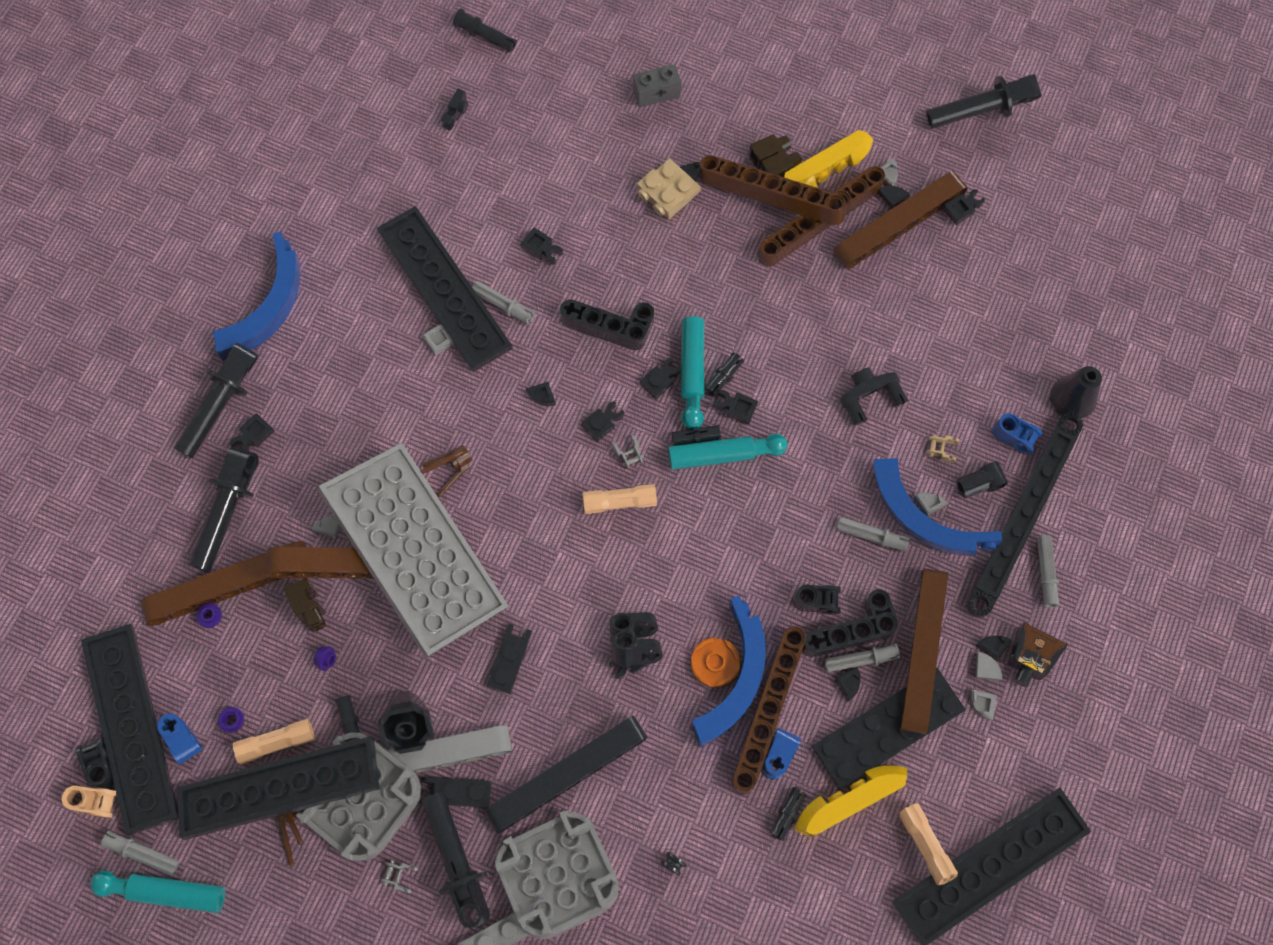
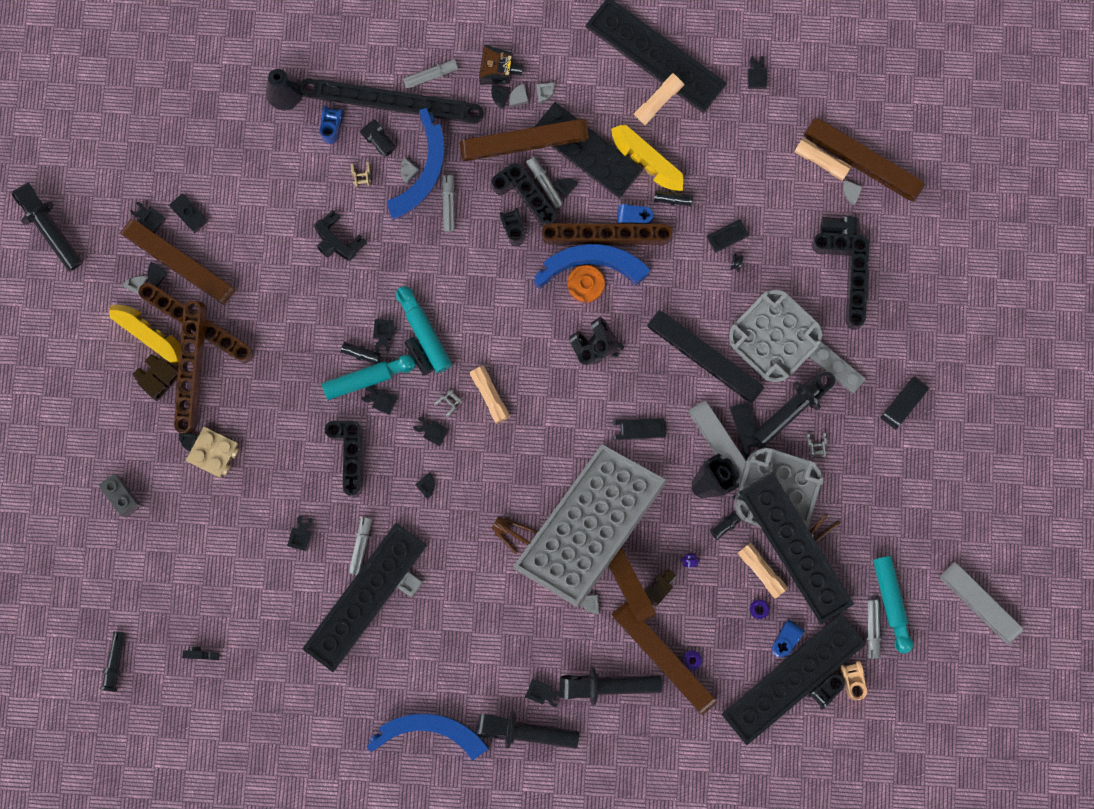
camera: 105 degrees left, 10 degrees up
none -> black plate [169,193,208,234]
none -> black plate [706,219,749,253]

